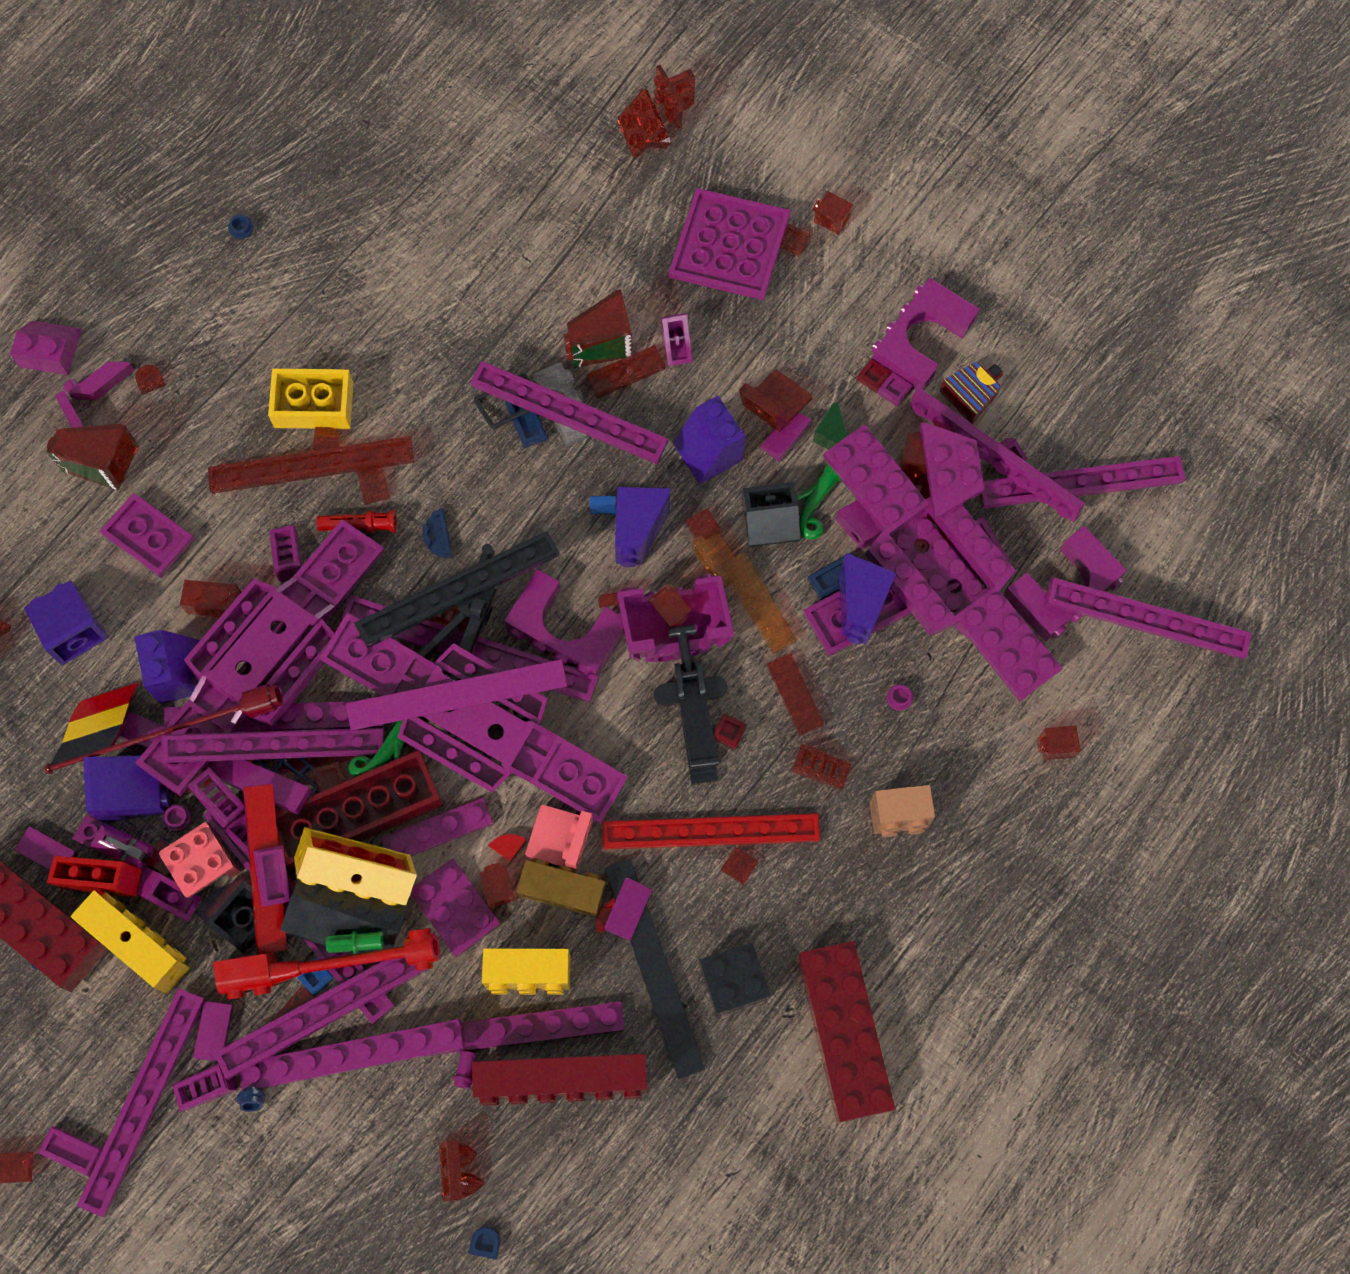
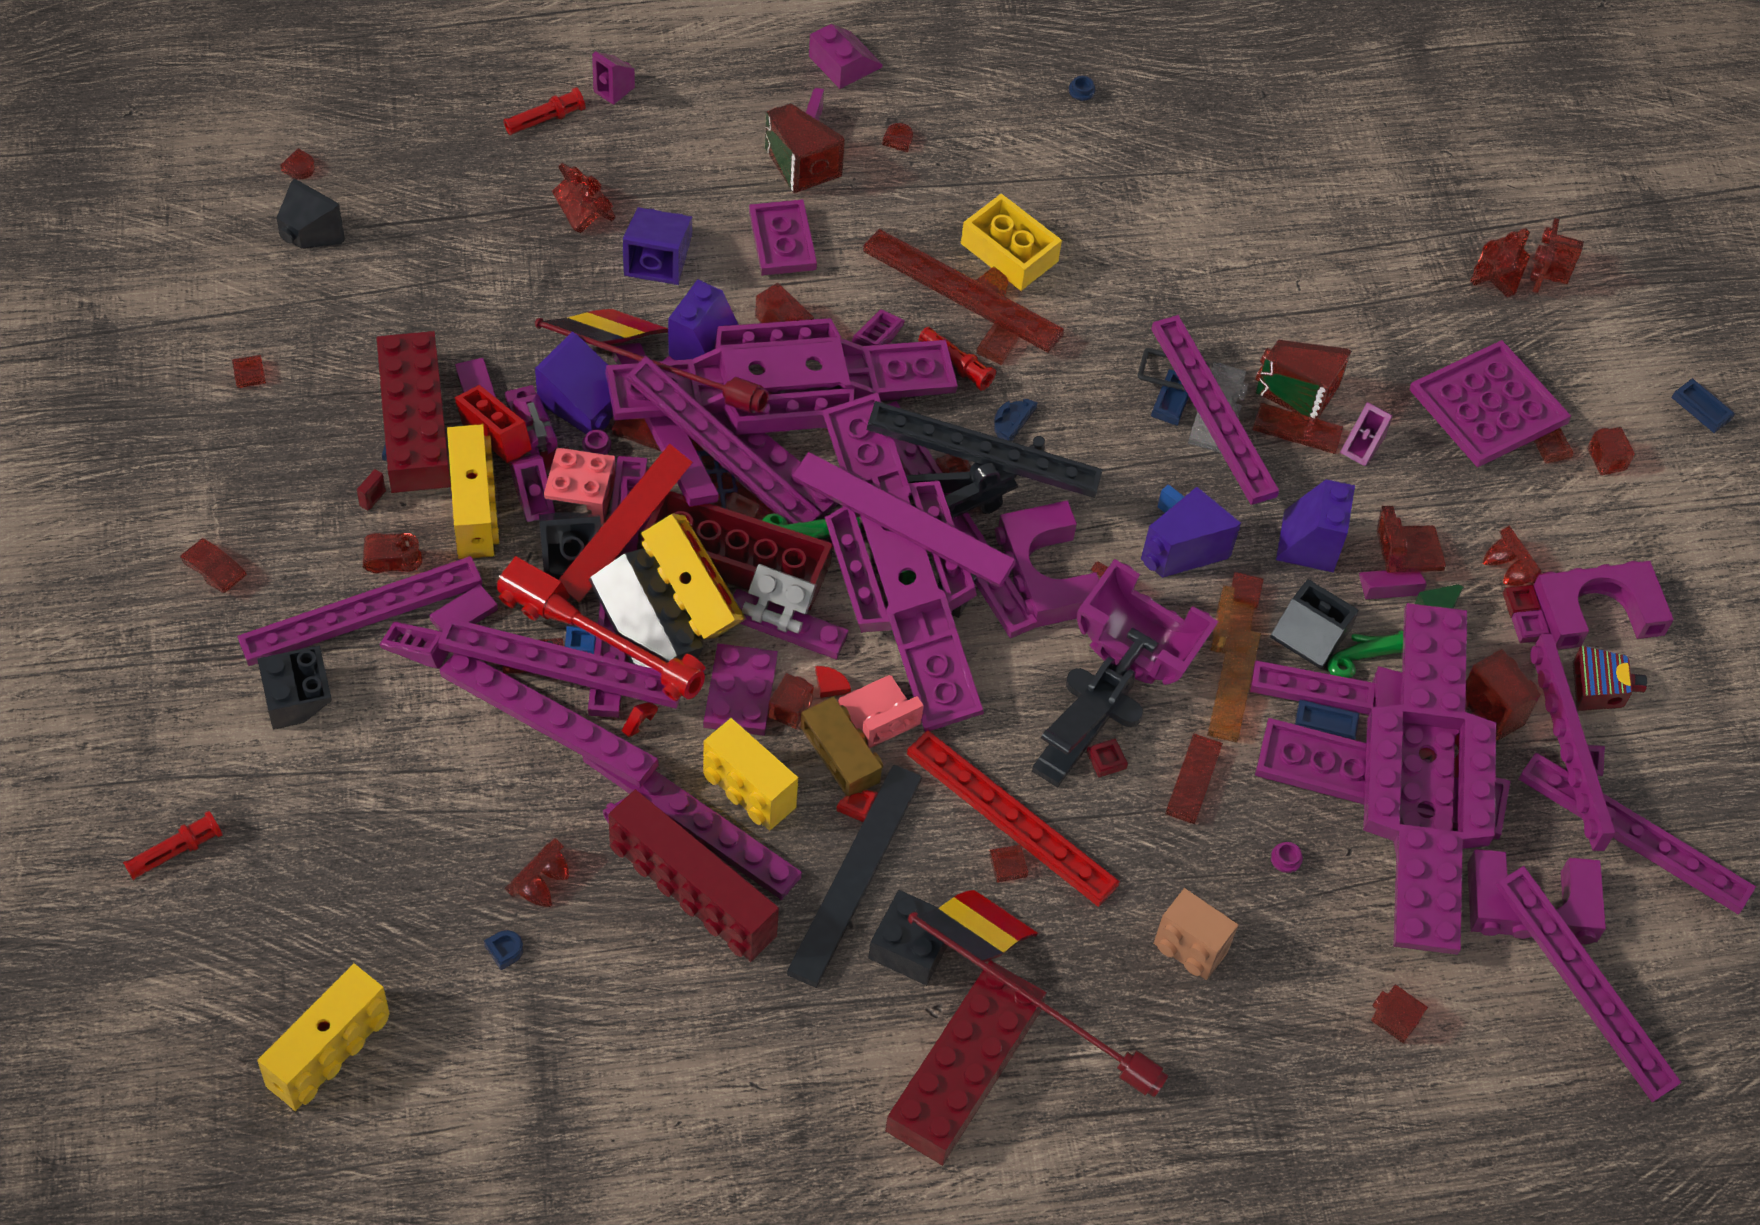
camera: 40 degrees right, 15 degrees down
magenta tile [38,1126,103,1177] -> none
magenta piece [63,361,134,400] -> none
magenta slope [188,767,245,828] -> none
dark blue plate [237,1087,266,1112] -> none
magenta tile [253,845,291,907] -> none
green axle [326,931,384,954] -> none
magenta slope [605,877,652,941] -> none
clear red brick [648,584,691,627] -> none
clear red slope [792,744,851,790] -> none
dark purple slope [839,553,896,645] -> none
magenta wing [920,422,984,520] -> none
none -> black slope [257,645,332,730]
none -> dark red tile [357,469,386,511]
none -> clear red piece [362,533,423,573]
none -> red tile [621,702,659,737]
none -> light grey plate [742,564,817,634]
none -> flag [908,890,1169,1097]
none -> magenta plate [1250,660,1375,715]
none -> clear red tile [1482,525,1542,586]
none -> dark blue tile [1671,378,1735,433]

